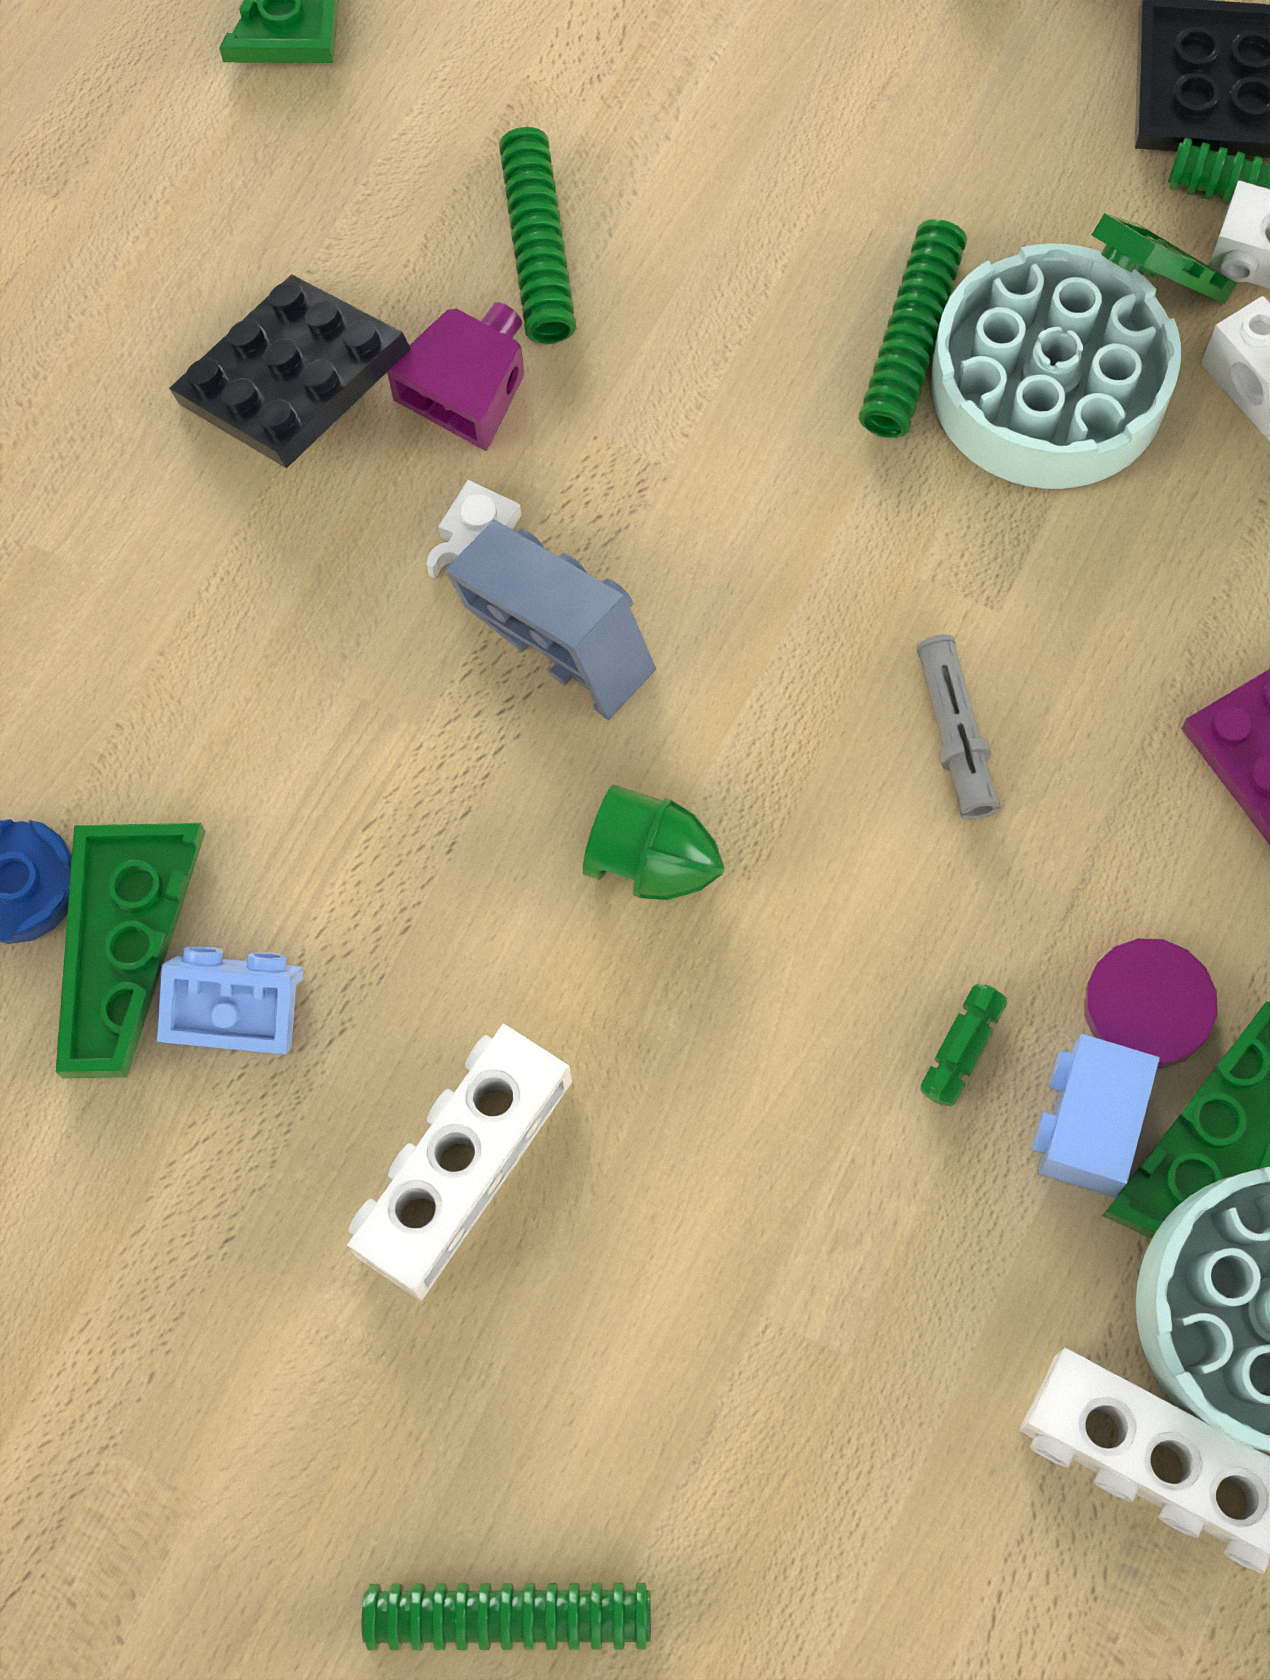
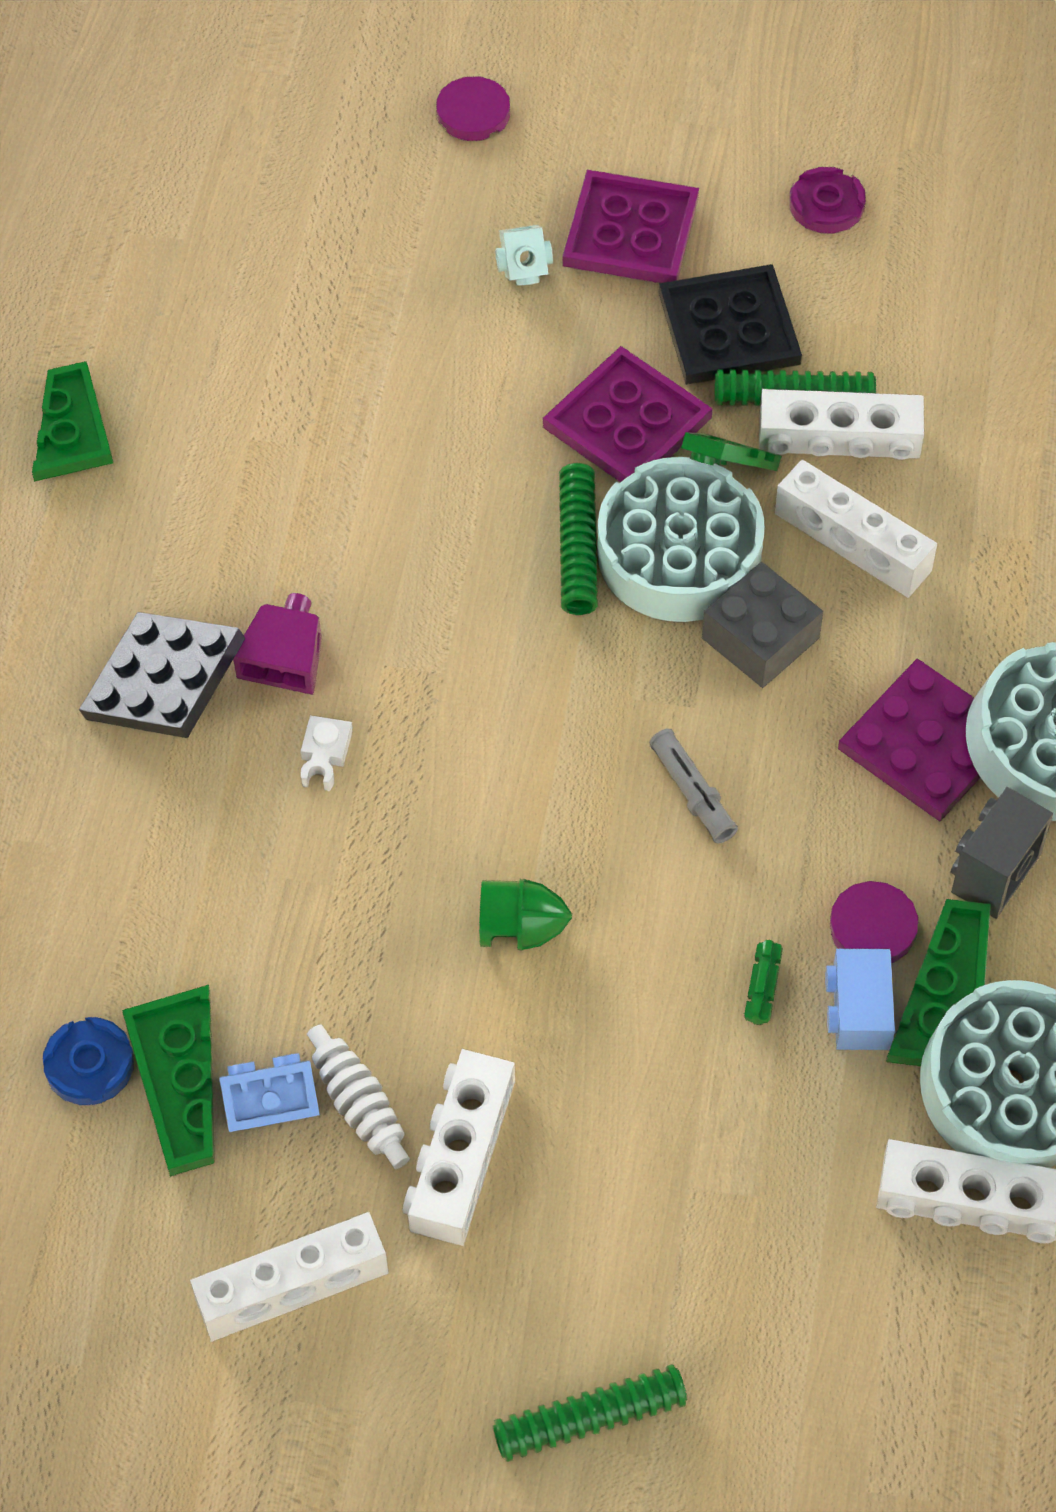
camera: 20 degrees left, 10 degrees down
sand blue wedge [445,519,656,720] -> none
green piece [499,127,577,344] -> none
none -> white brick [190,1212,388,1342]
none -> white piece [307,1025,410,1169]
none -> magenta plate [543,346,713,482]
none -> dark grey brick [702,562,823,688]

